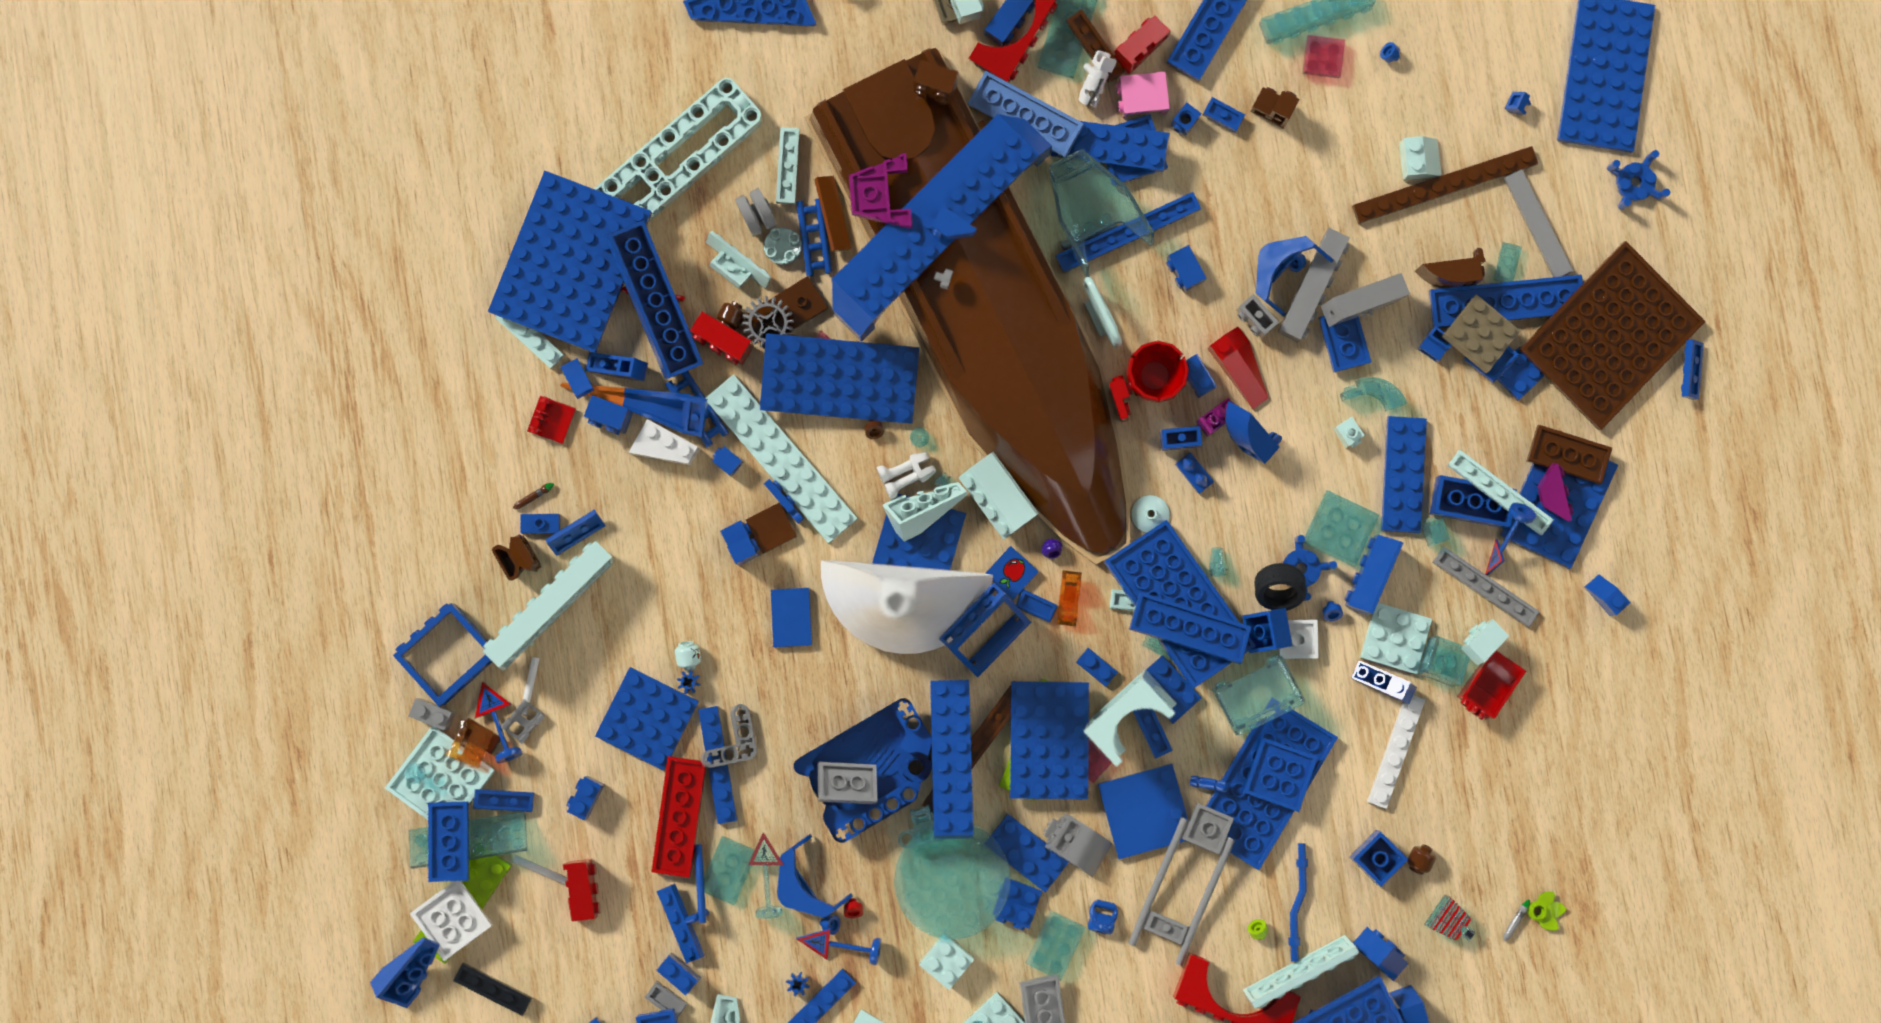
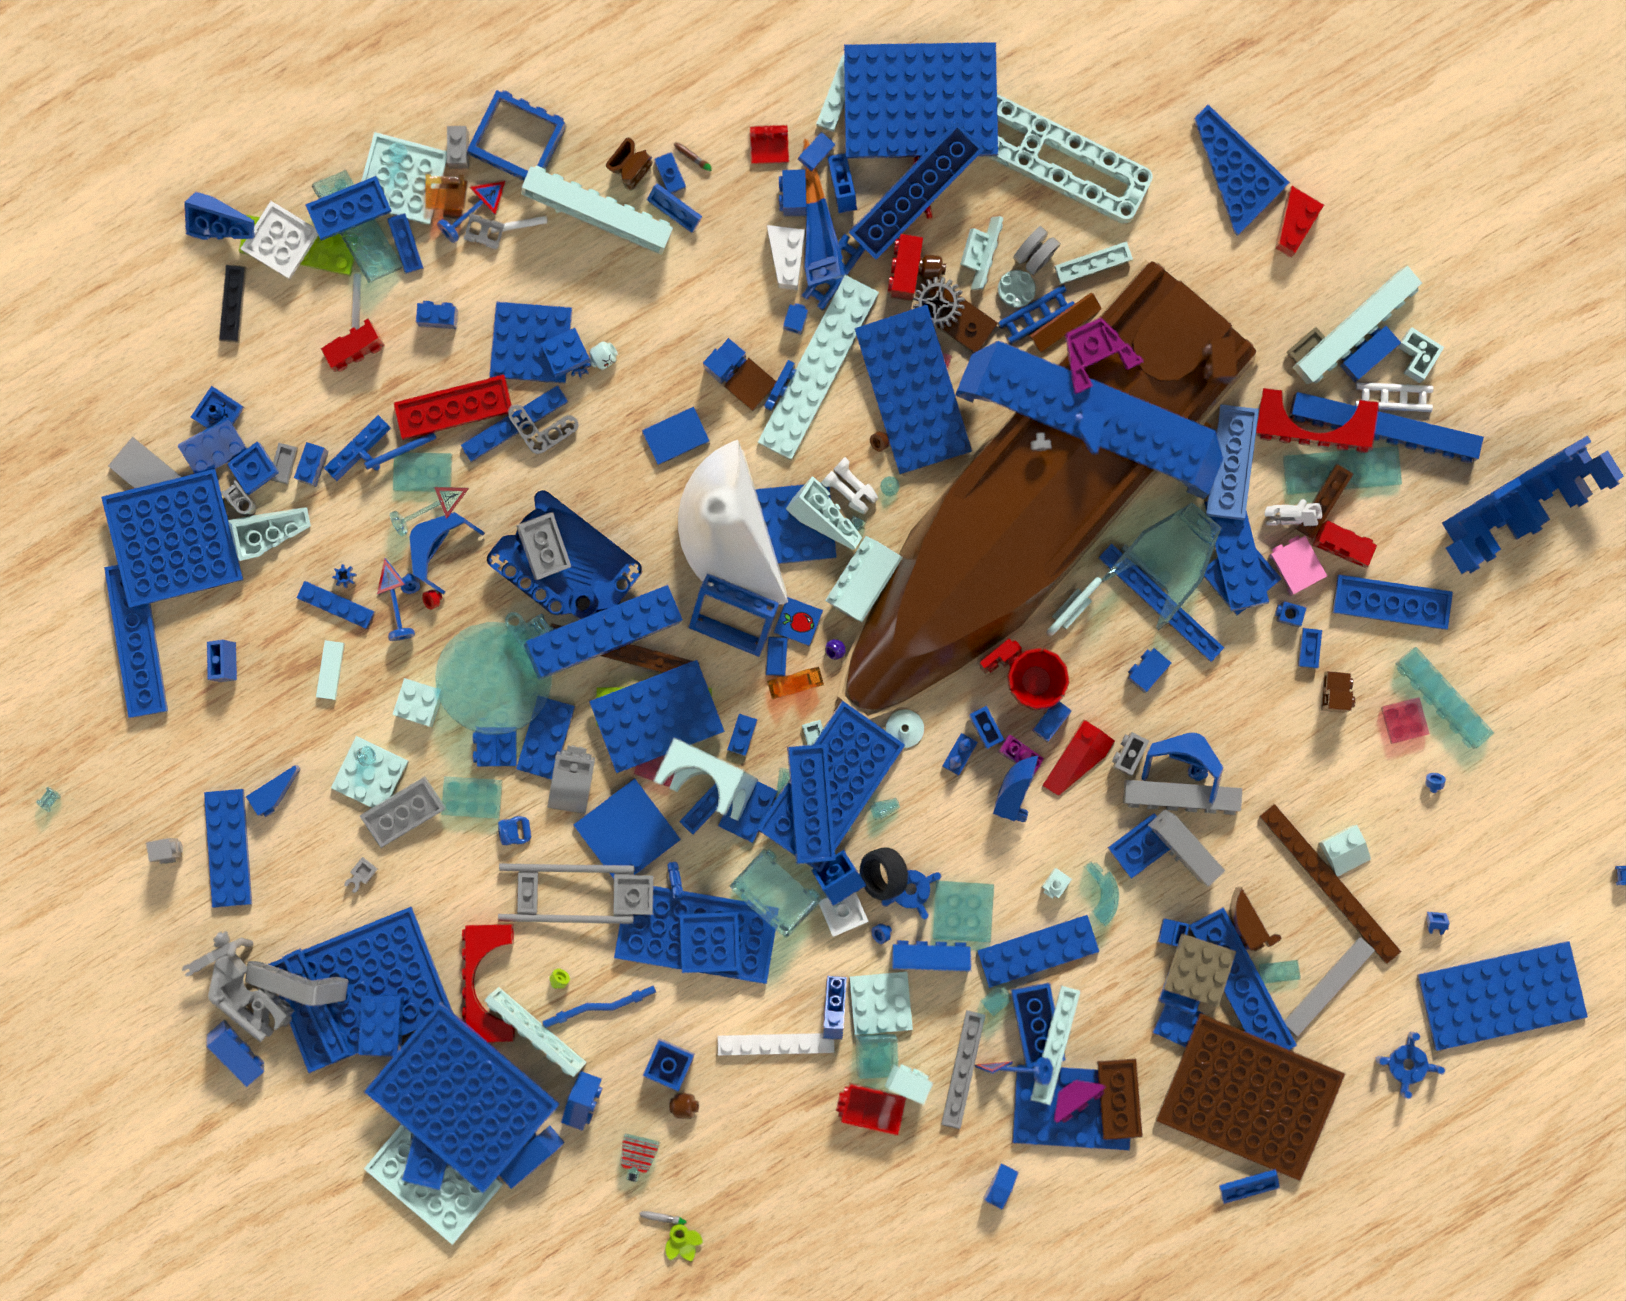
camera: 70 degrees right, 0 degrees up
none -> blue plate [540,328,591,378]

